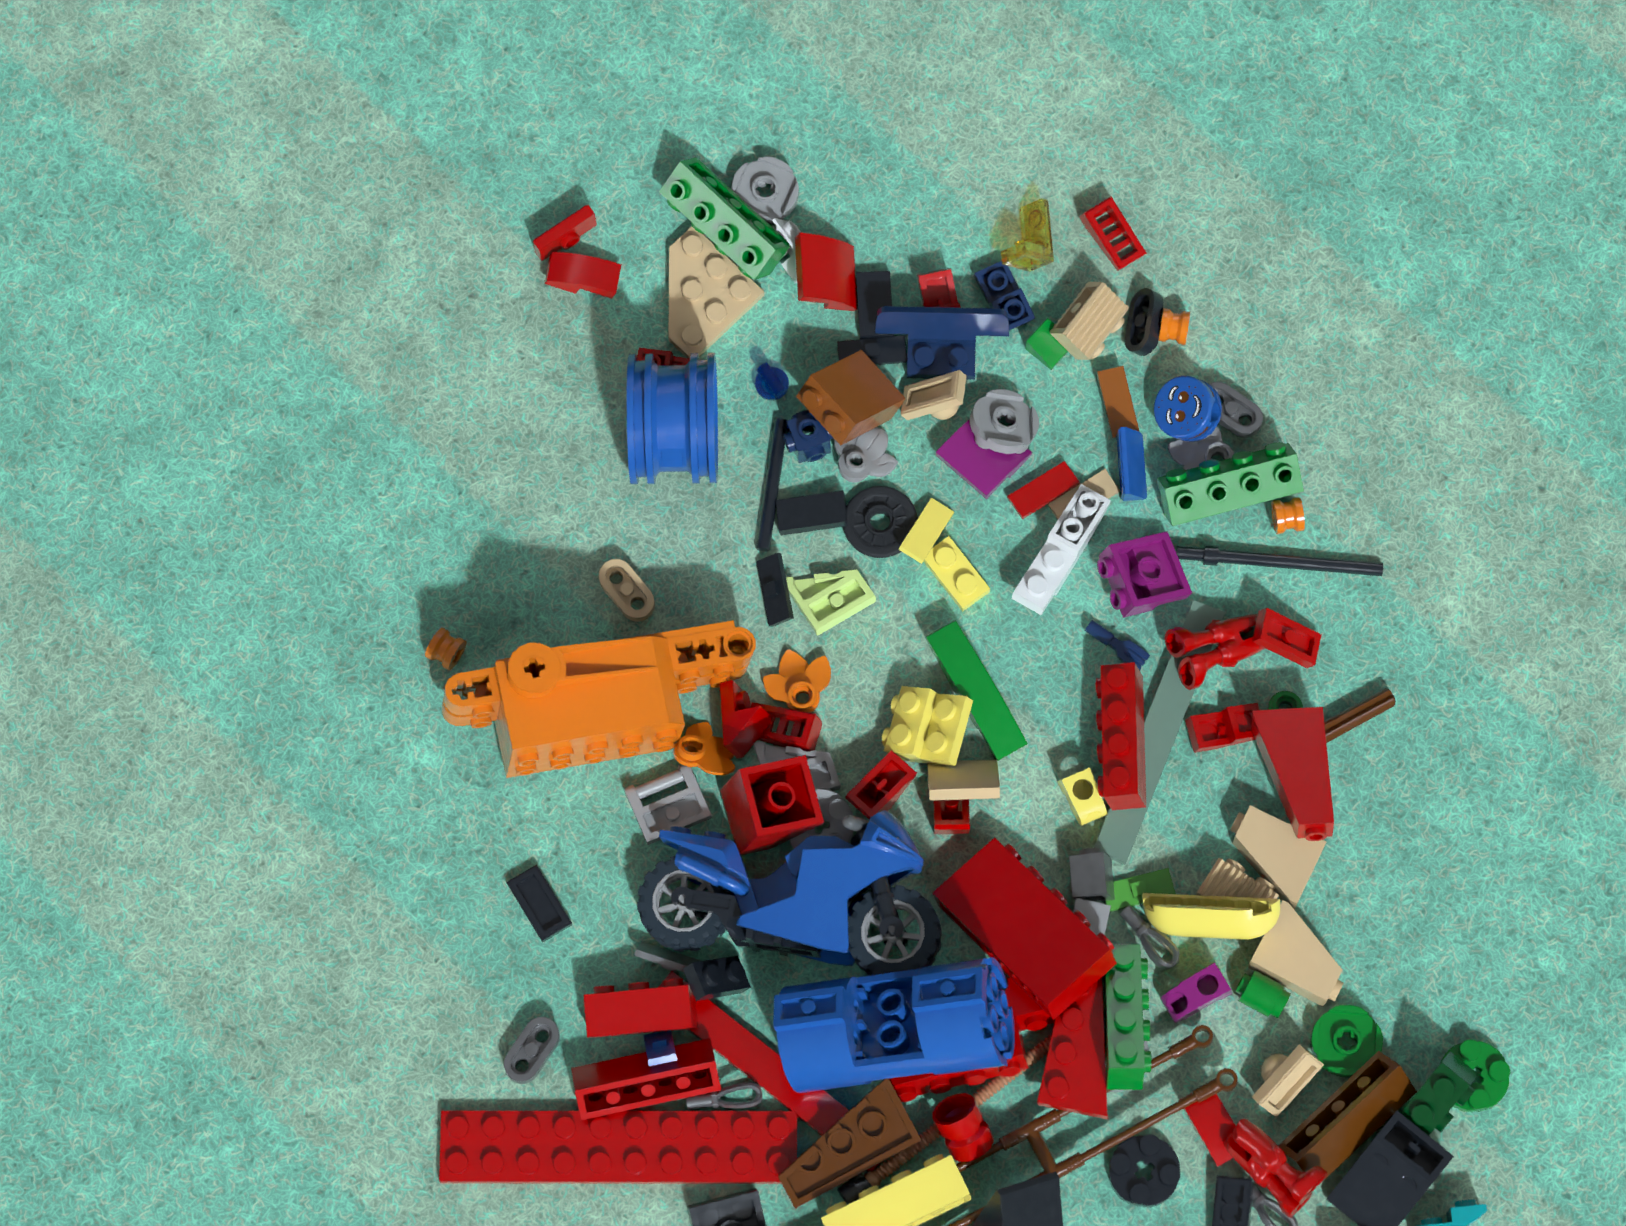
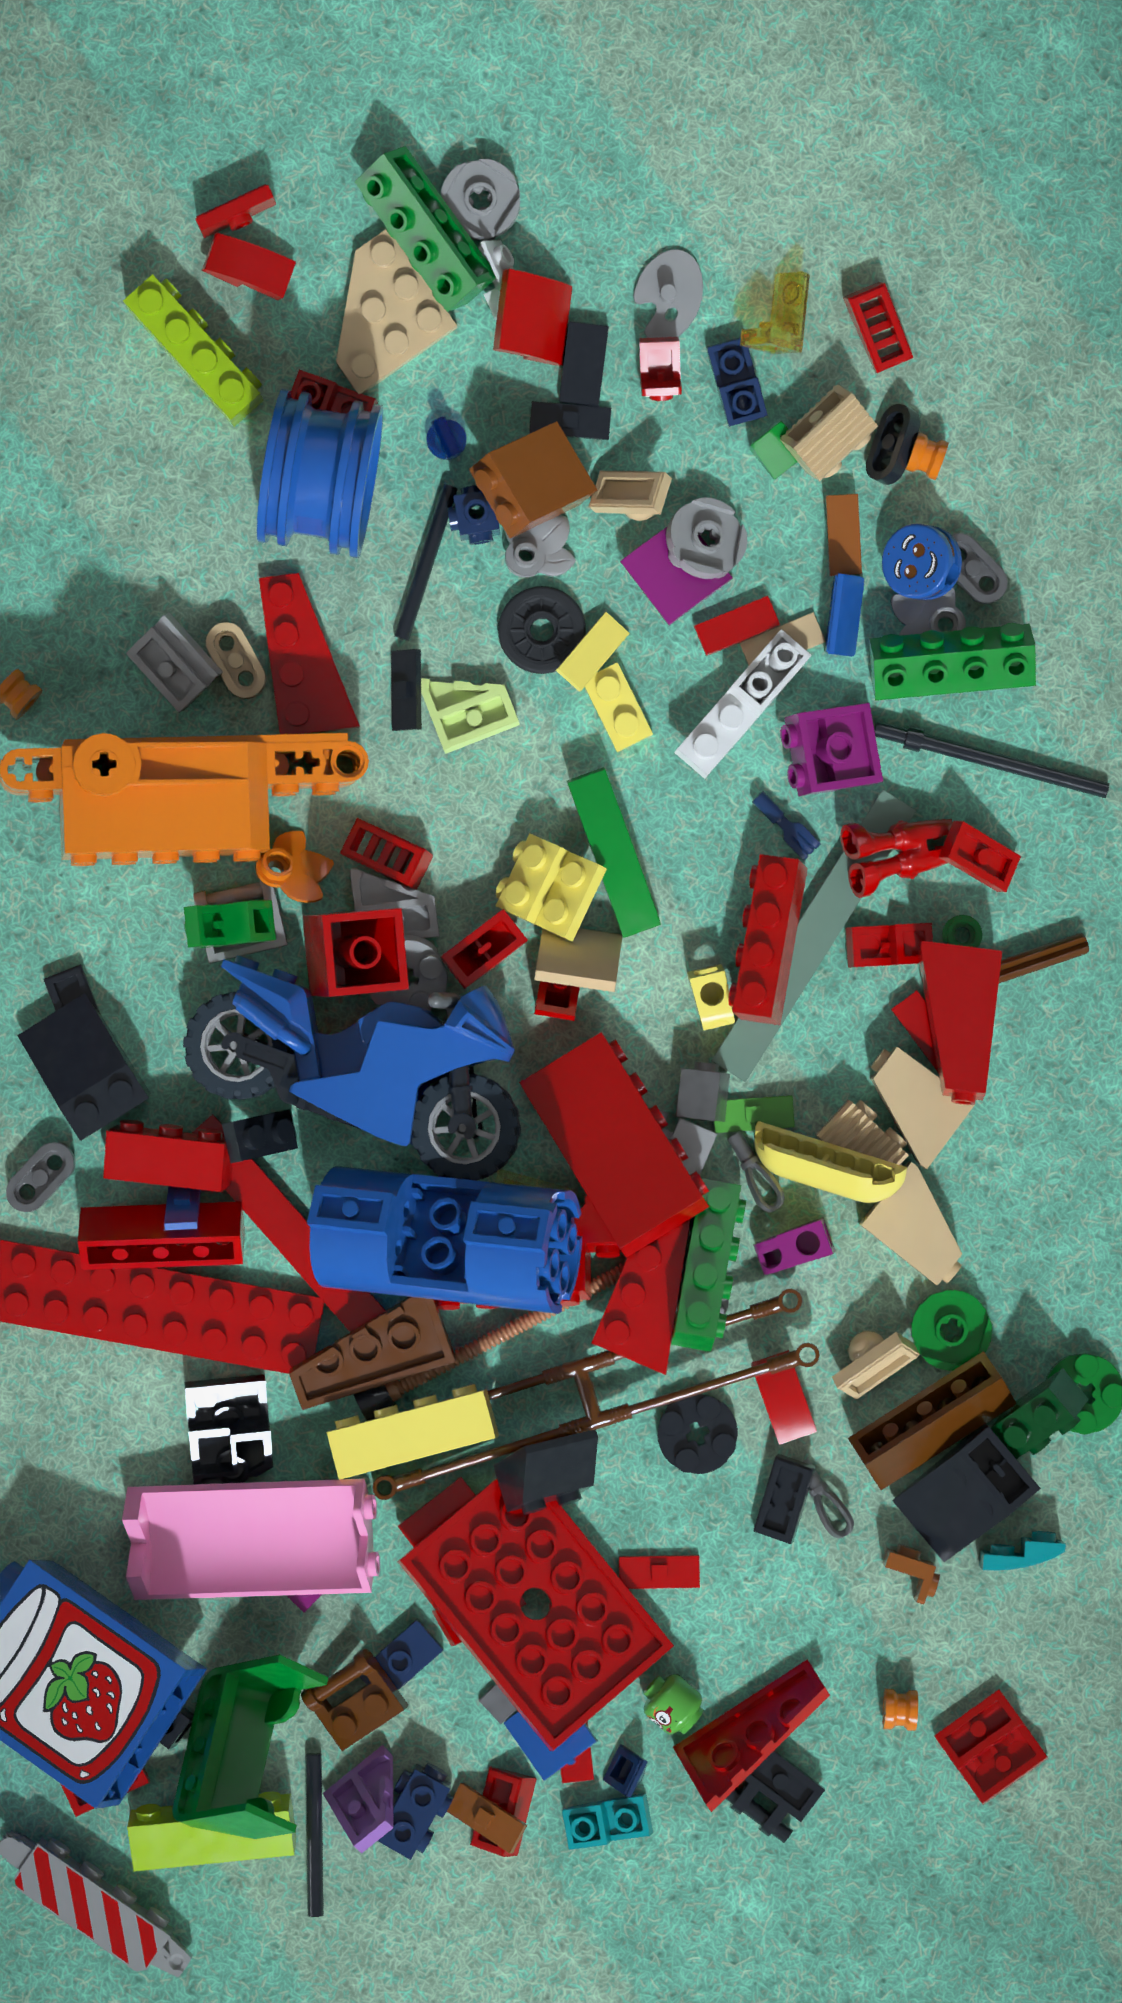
camera: 10 degrees right, 15 degrees up
flat silver piece [634,941,701,972] -> none
flat silver piece [686,1082,762,1110] -> none
red slope [720,680,772,759] -> none
orange plate [763,649,831,713] -> none
black tile [776,490,848,536] -> none
dark blue plate [875,306,1009,380] -> none
red wheel [932,1093,994,1162] -> none
red piece [1223,1118,1328,1218] -> none
green brick [1235,970,1291,1018] -> none
orange wheel [1271,497,1305,534] -> none
none -> black slope [17,992,151,1141]
none -> lime brick [123,274,264,427]
none -> light grey plate [126,612,223,713]
none -> green brick [184,900,276,948]
none -> red wing [259,573,360,734]
none -> light grey piece [633,250,703,338]
none -> red piece [891,990,938,1073]

